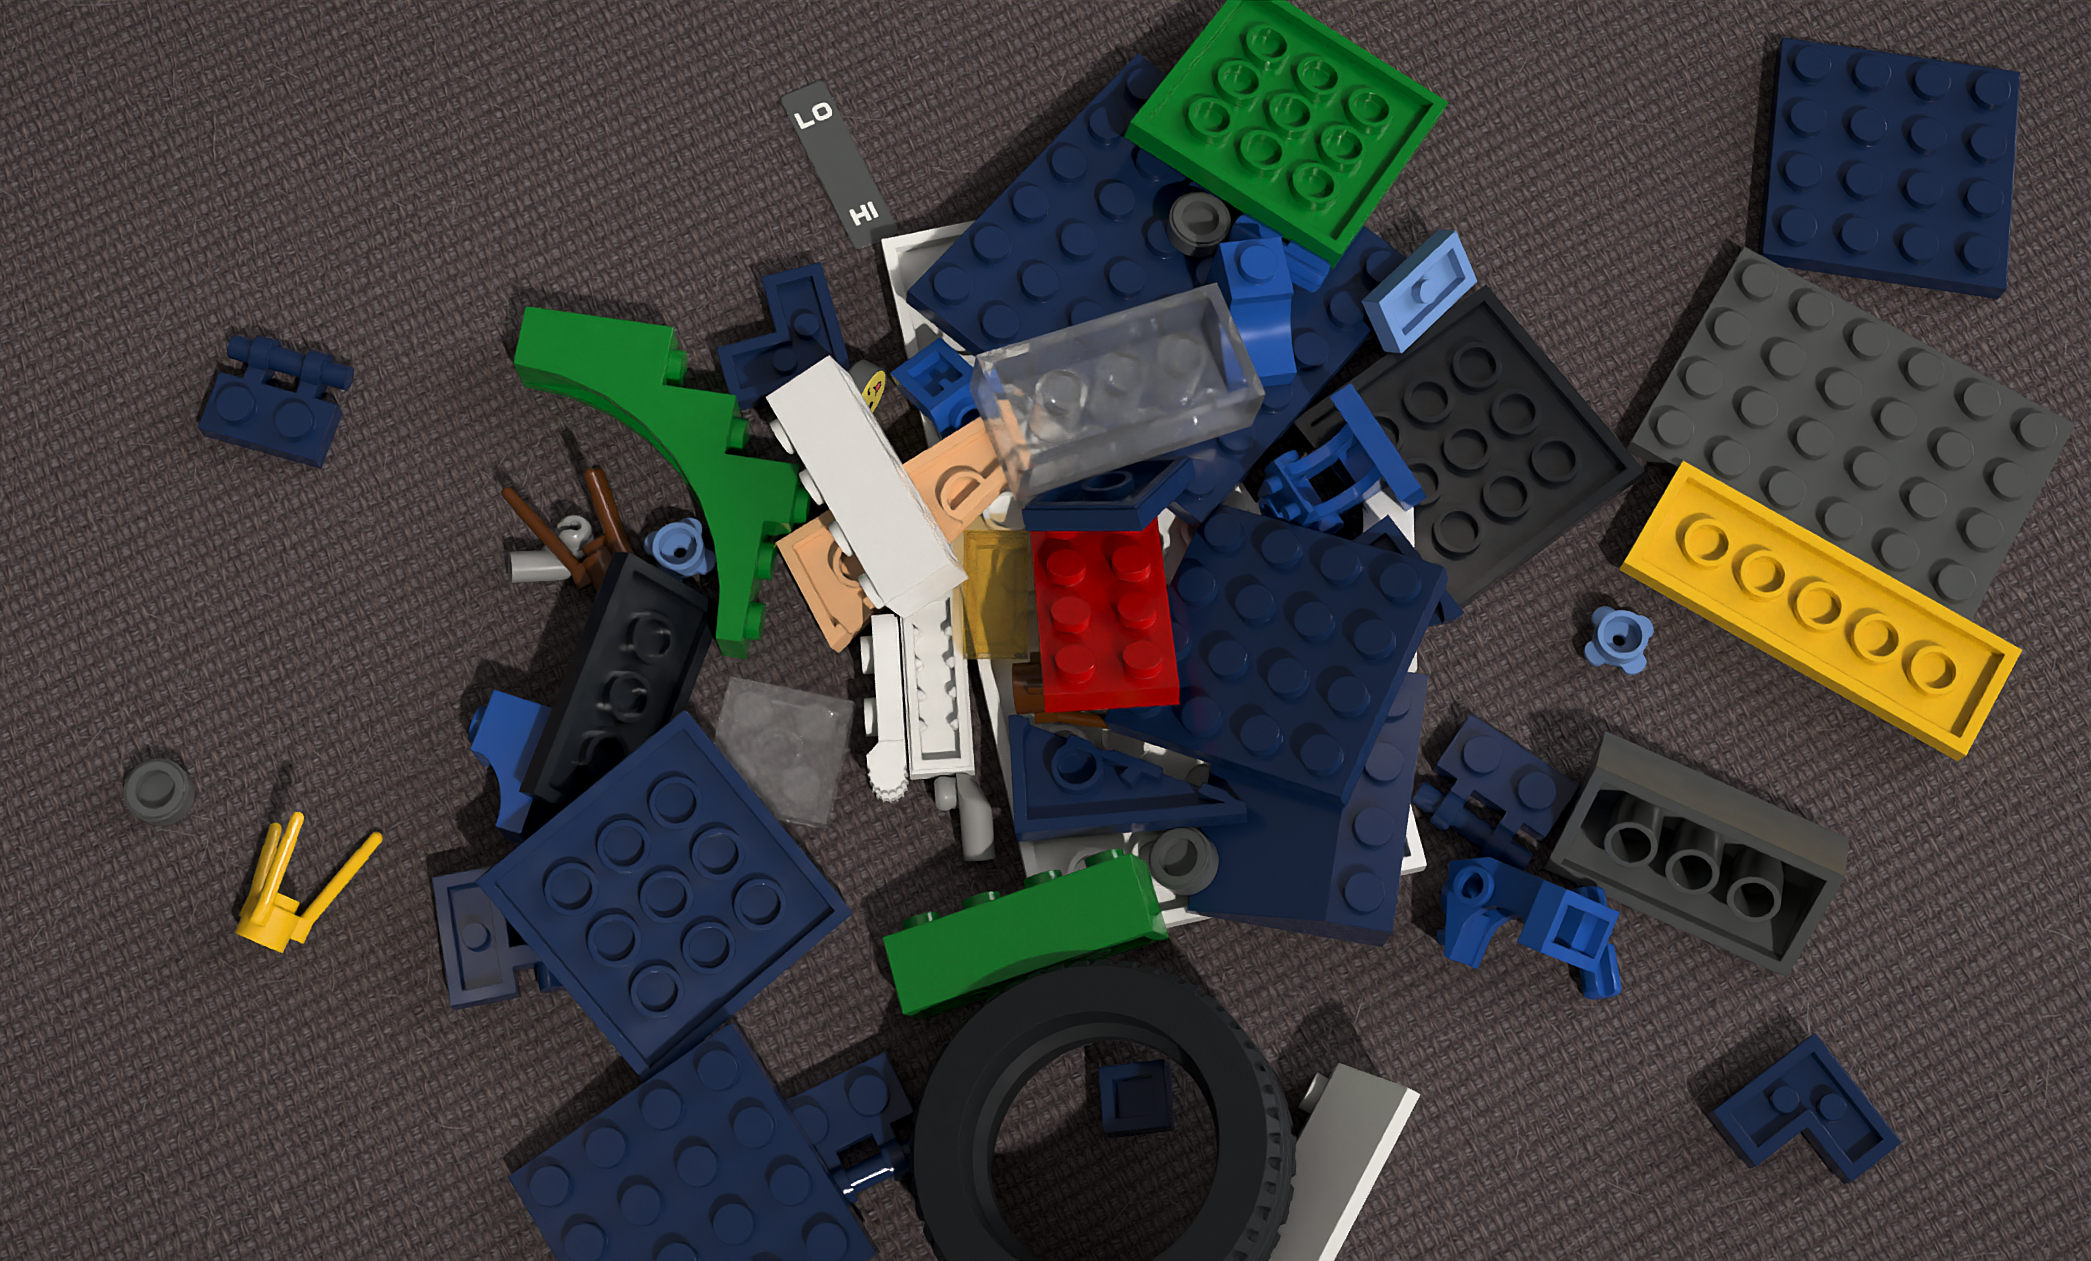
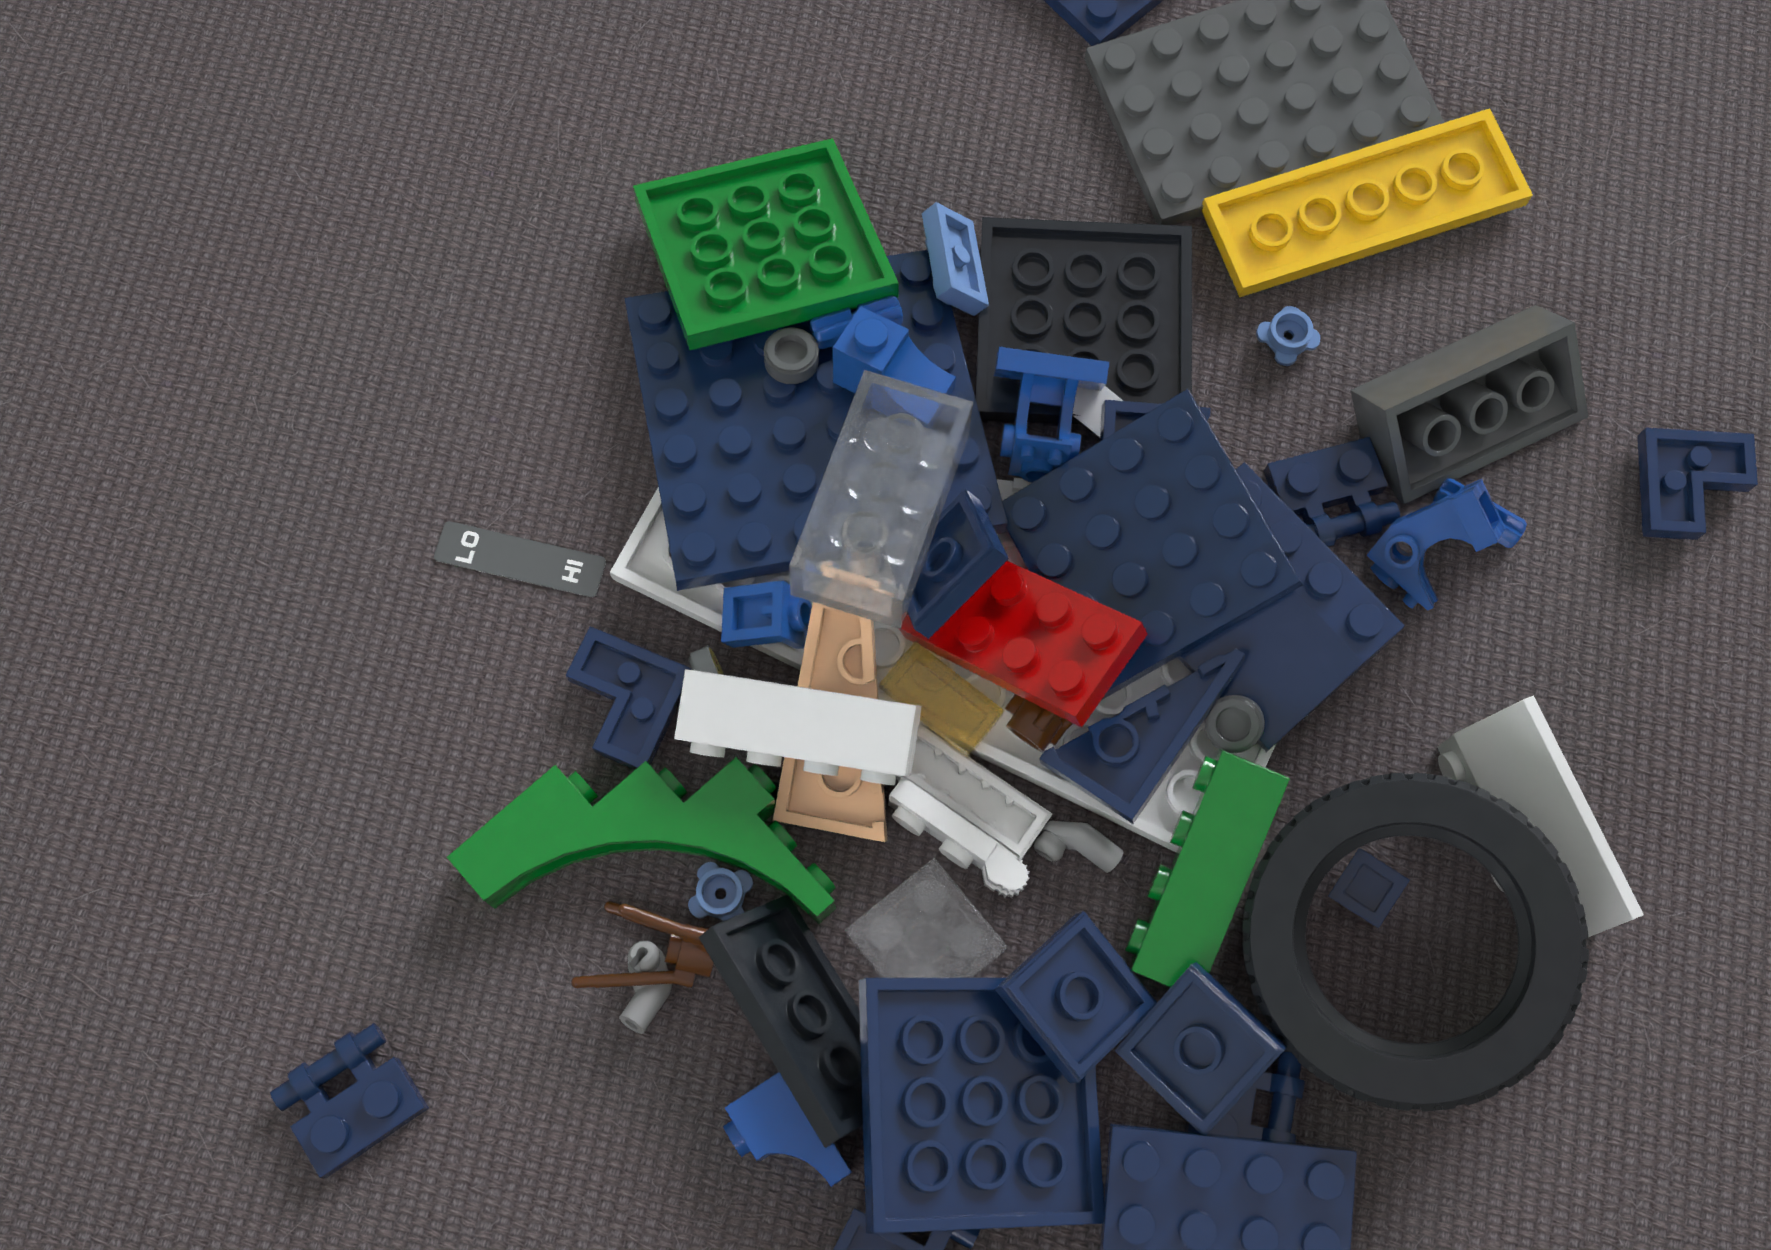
camera: 50 degrees left, 0 degrees up
none -> dark blue plate [995,911,1157,1084]
none -> dark blue plate [1115,962,1287,1136]

